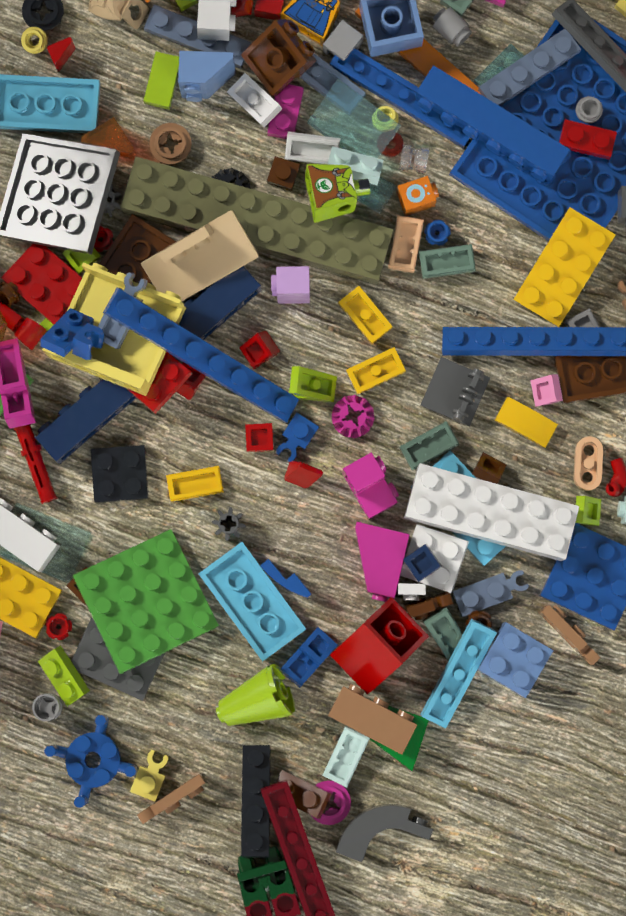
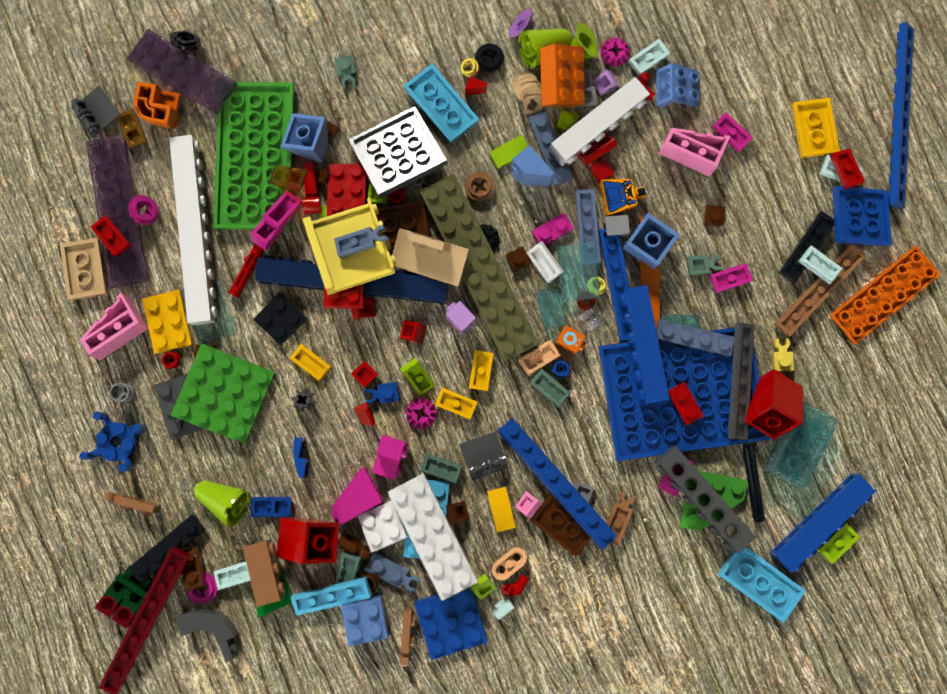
camera: 45 degrees right, 0 degrees up
lime plate [38,645,90,707] -> none
blue plate [40,308,104,360] -> none
clear orange slope [81,117,136,160] -> none
blue plate [103,288,299,423] -> none
light yellow plate [130,749,169,802] -> none
medium azure plate [198,542,306,662] -> none
white plate [227,73,282,127] -> none
reddish brown plate [241,19,317,96] -> none
torso [305,164,370,223] -> none
light aqua plate [328,146,384,185] -> none
white plate [397,583,426,601] -> none
dark blue plate [403,544,442,582] -> none
light grey brick [433,7,472,47] -> none
yellow plate [513,207,616,327] -> none
light grey plate [576,96,603,123] -> none

